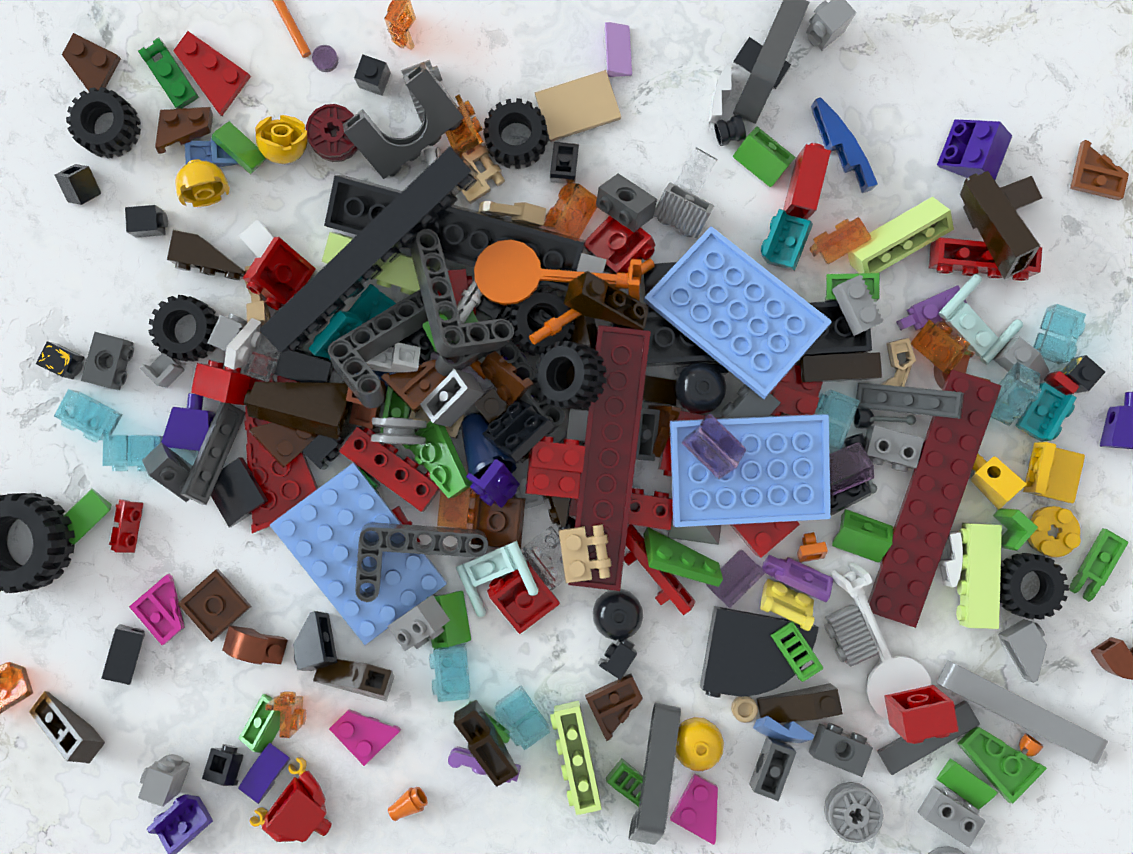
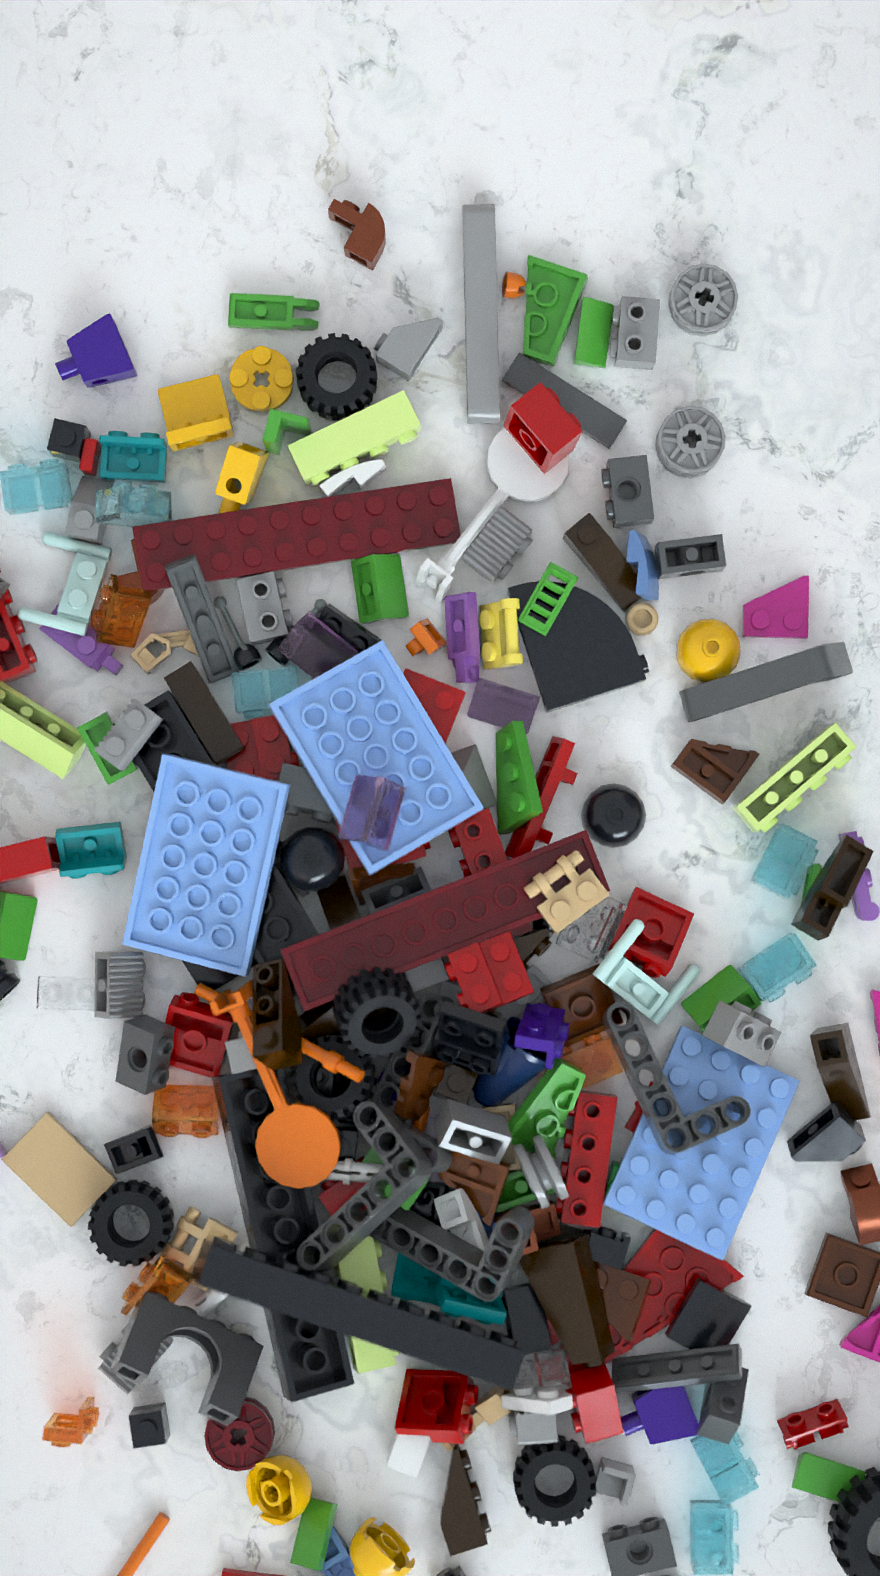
camera: 120 degrees left, 0 degrees up
clear purple tile [312,45,339,72] -> none
tan piece [478,201,546,227] -> none
black brick [598,639,637,680] -> none
bright green slope [606,758,643,807] -> none
clear orange bracket [809,217,871,264] -> none

